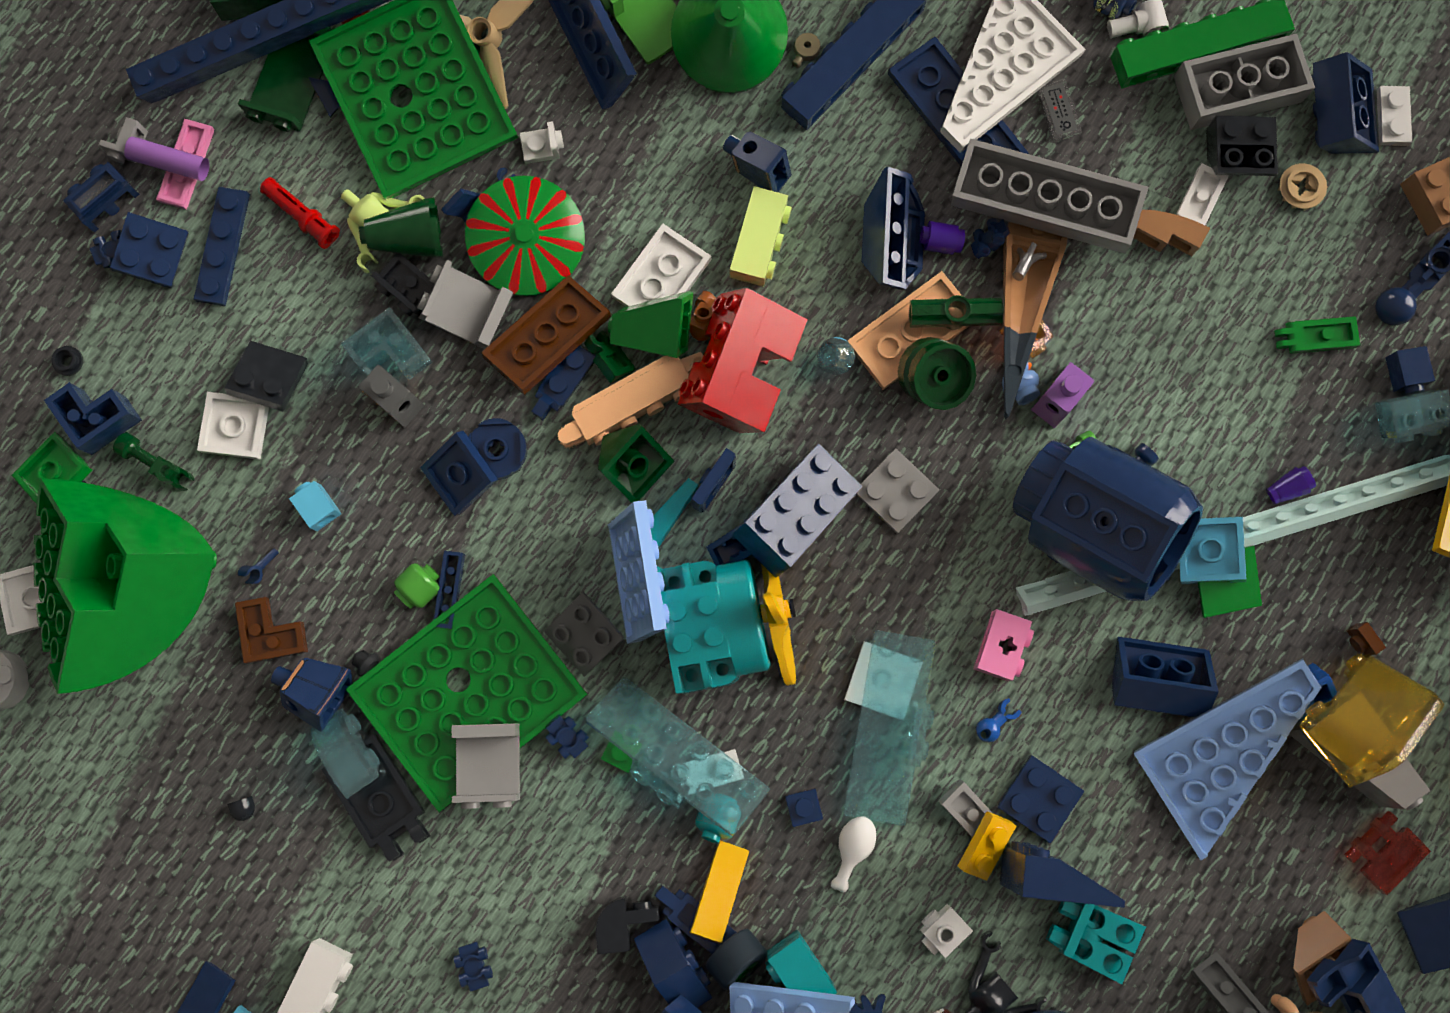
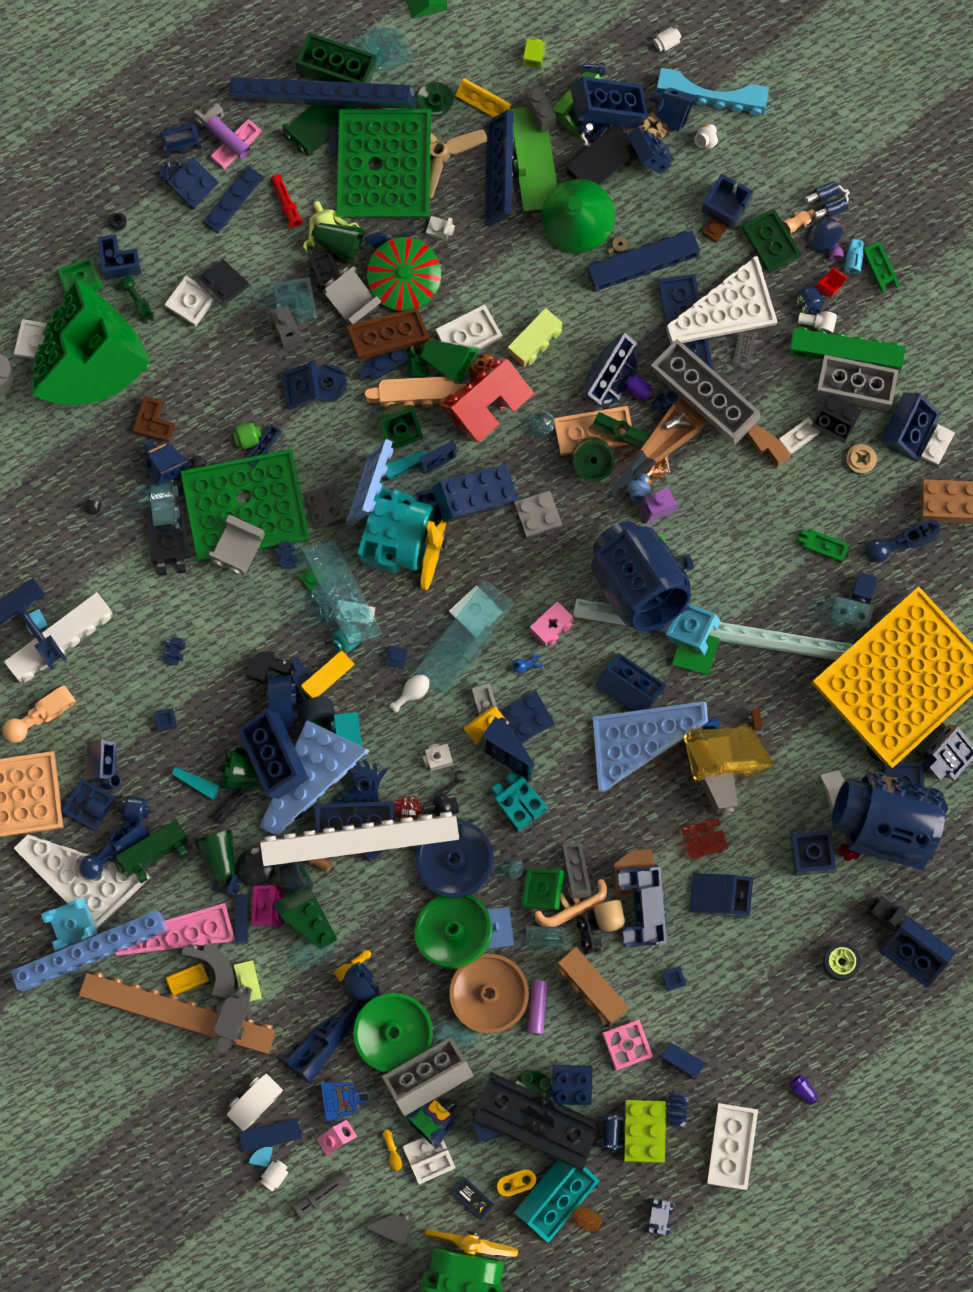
camera: 25 degrees right, 5 degrees down
dark blue hand [237,548,279,584] -> none
medium azure brick [289,481,342,531] -> none
dark blue torso [723,131,792,193] -> none
dark purple cone [1266,466,1316,504] -> none

